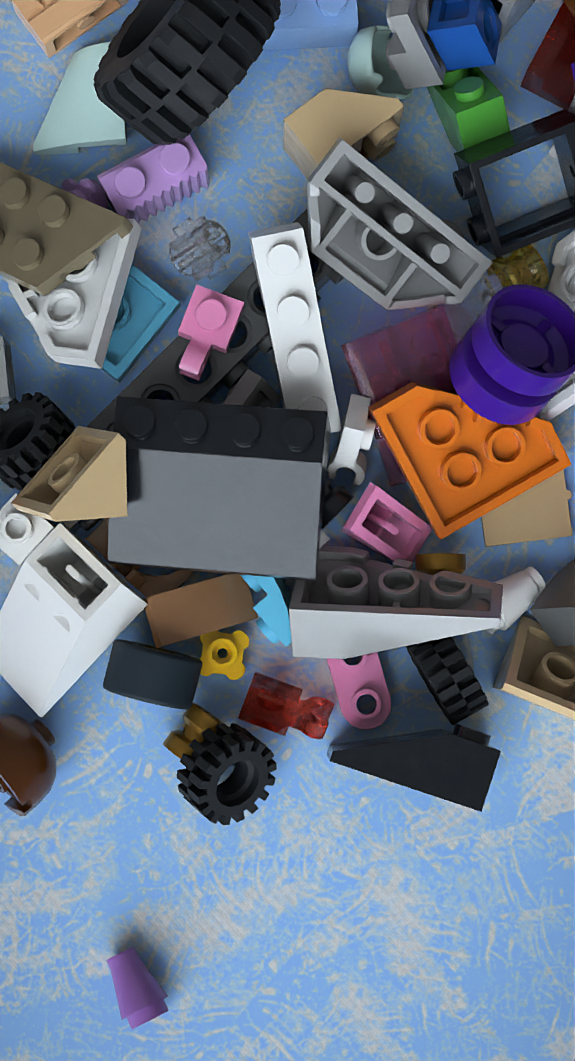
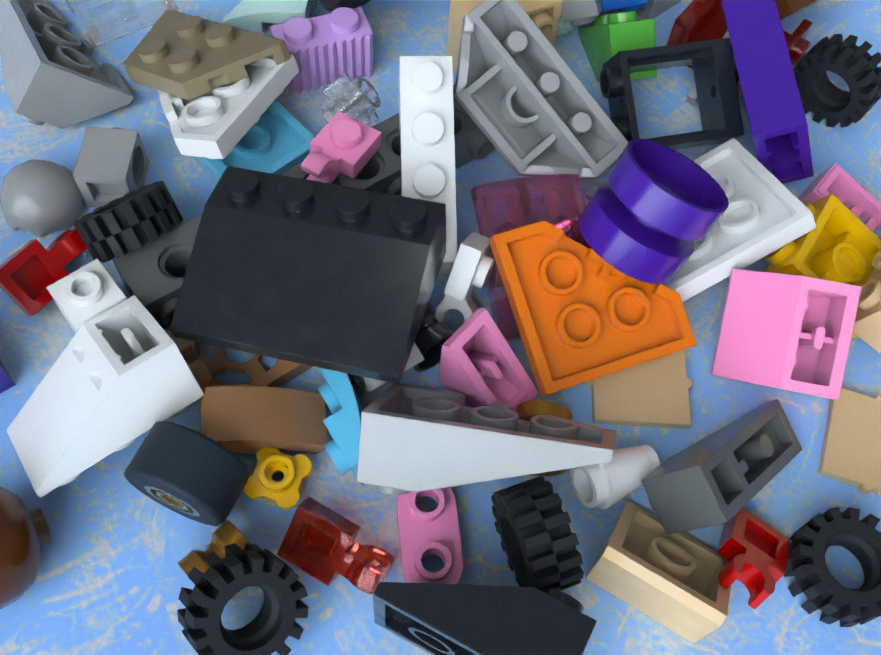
camera: 10 degrees right, 25 degrees down
tan slope [11,426,127,522] -> none

